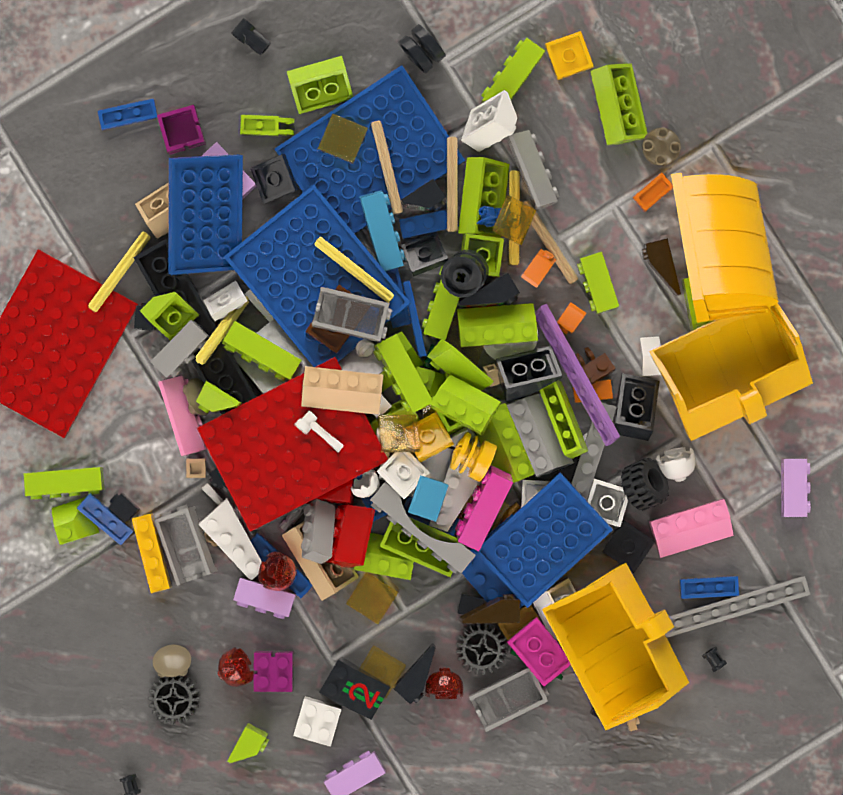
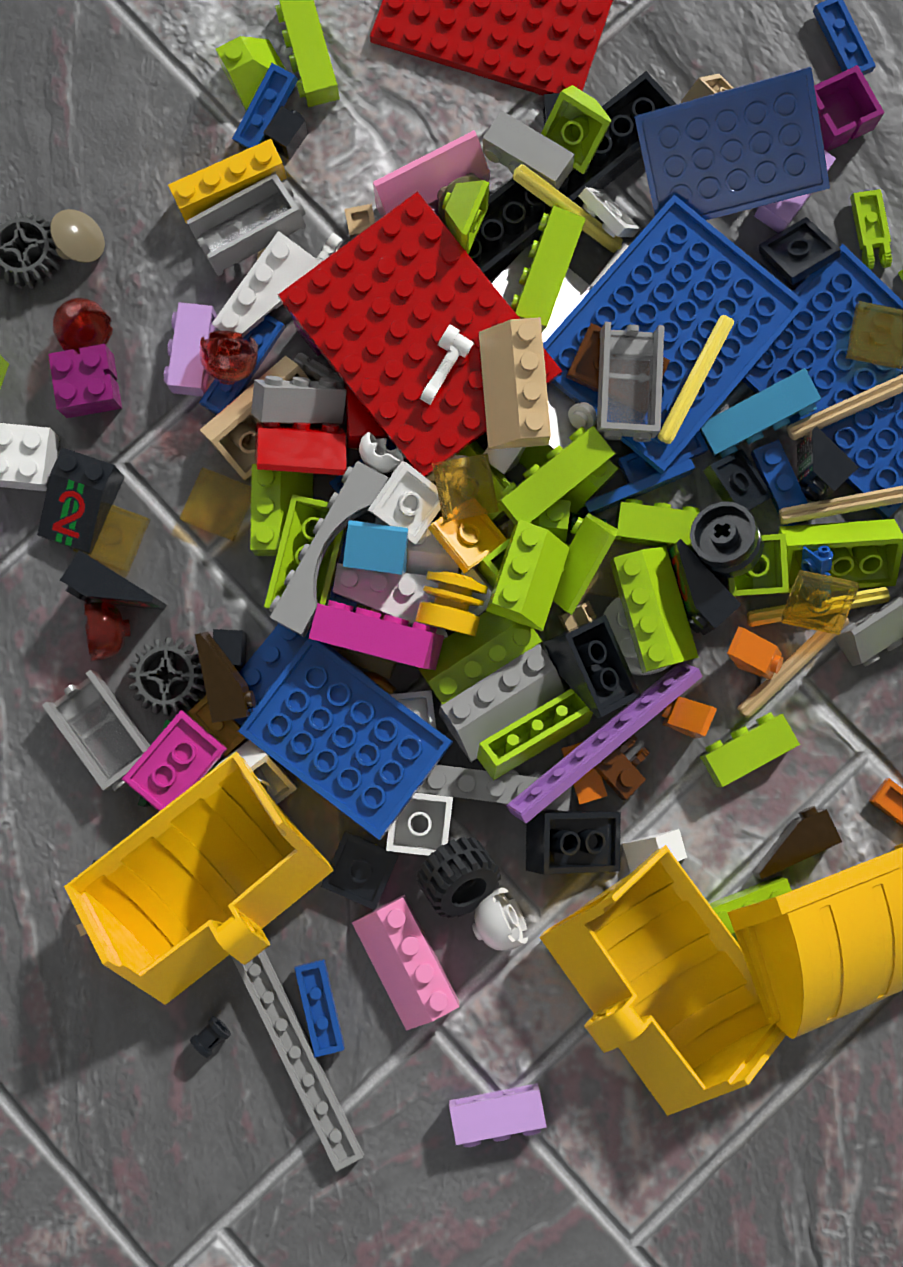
camera: 75 degrees right, 5 degrees down
light yellow axle [88,232,151,312] -> none

